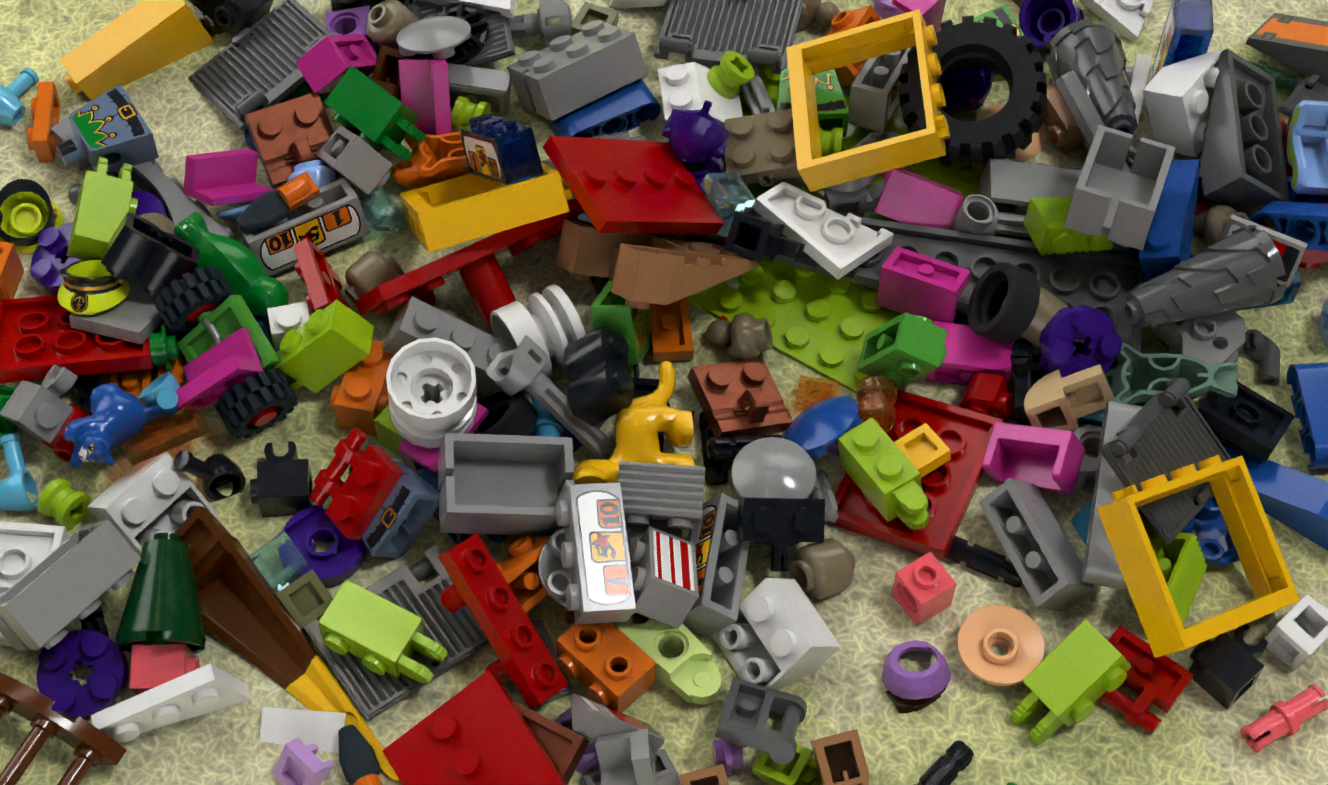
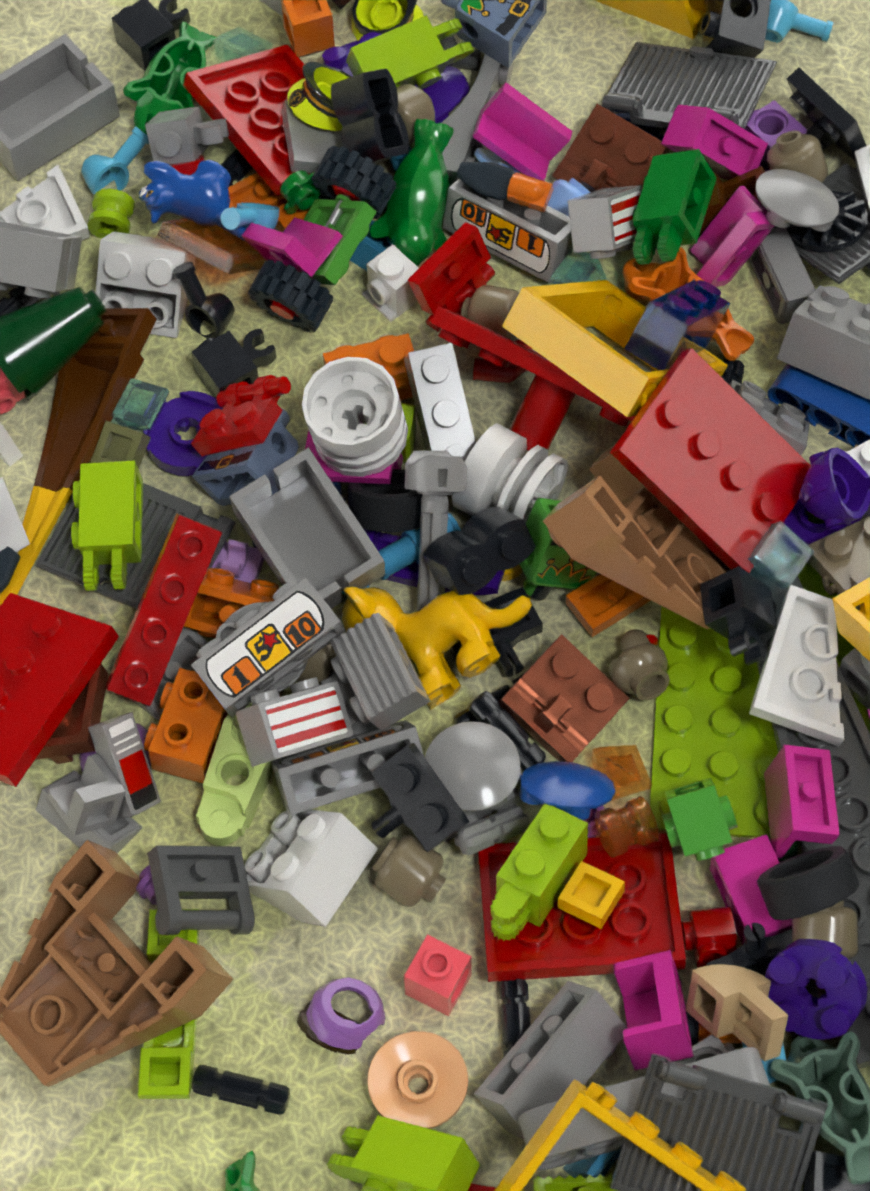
camera: 65 degrees right, 5 degrees up
lime hinge [273,300,374,393] -> none
lime wheel [451,96,491,132] -> none

